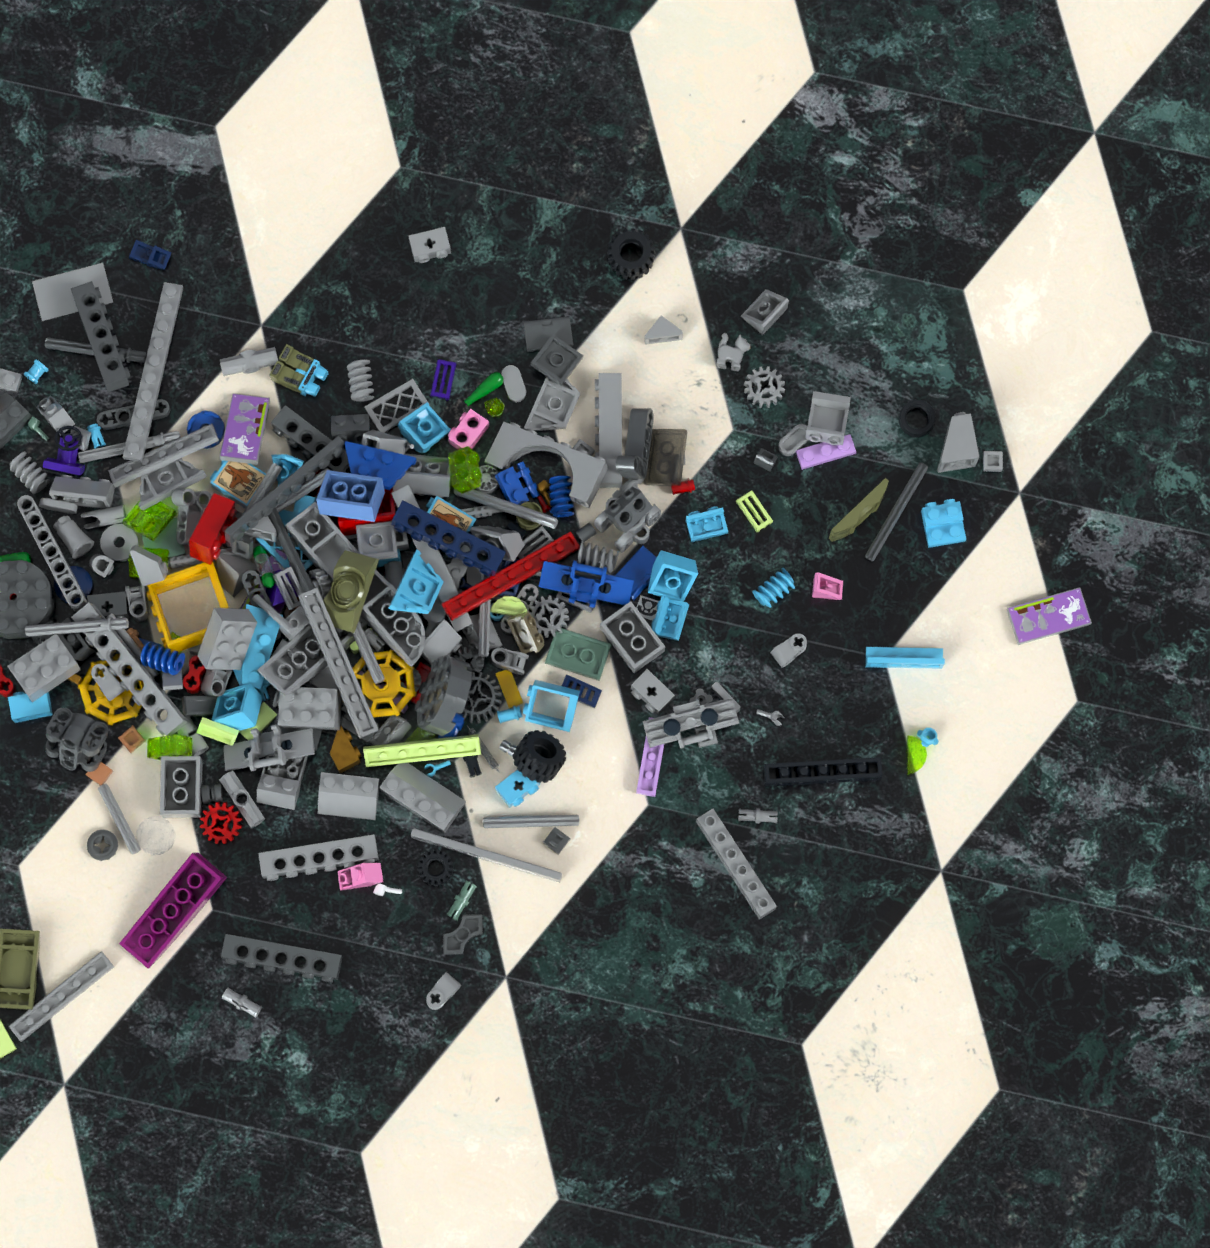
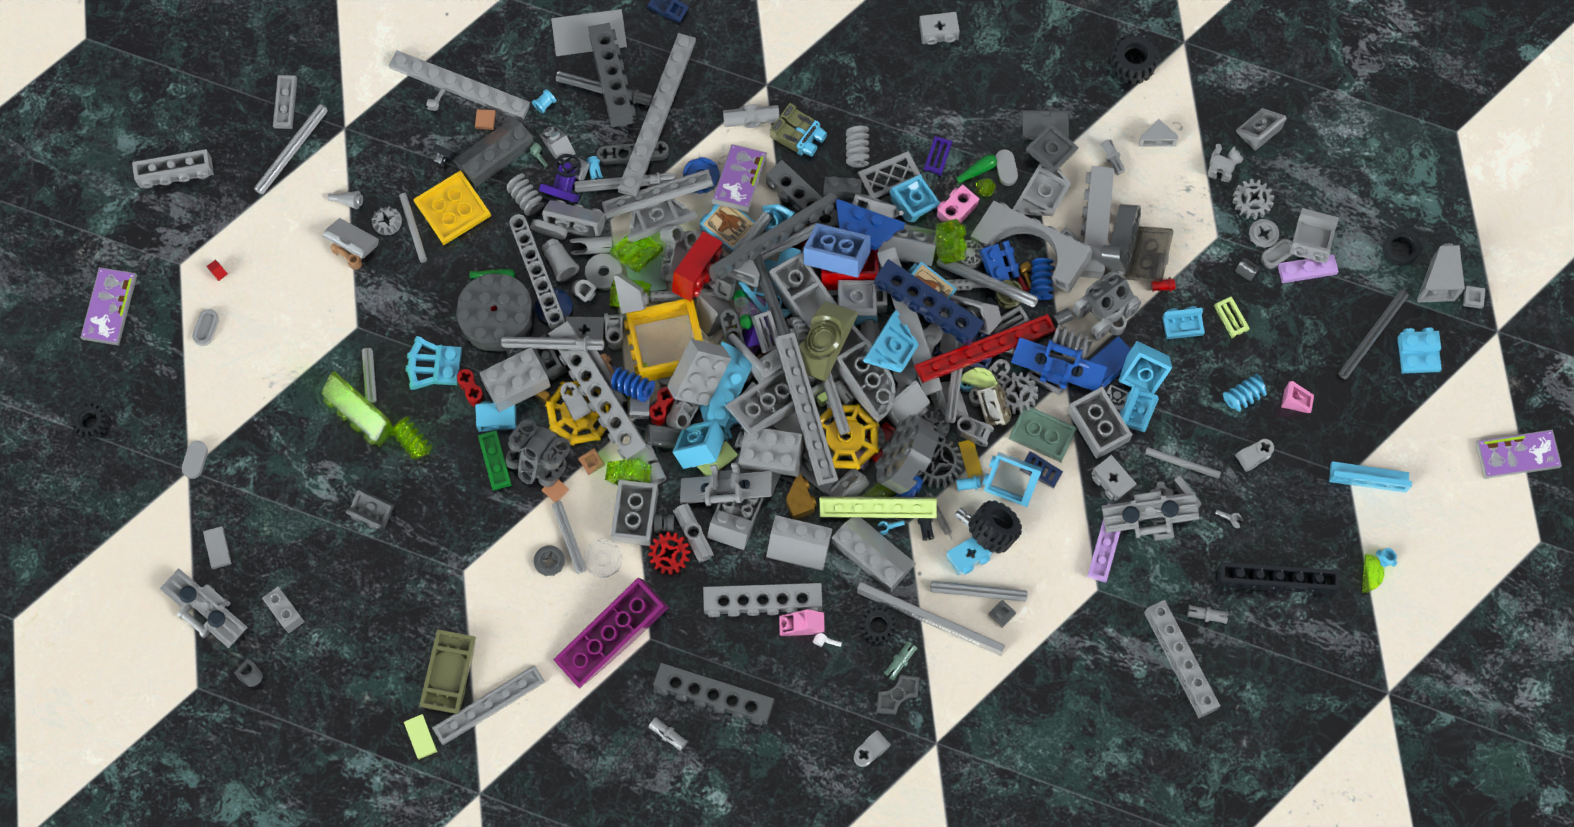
camera: 10 degrees right, 5 degrees down
yellowish green tile [196,717,239,746] -> none
olive slope [829,478,889,542] -> none
none -> green plate [478,430,512,491]
none -> light grey axle [1101,139,1125,175]
none -> light grey bar [1145,447,1221,479]
none -> light grey gear [1249,219,1279,248]

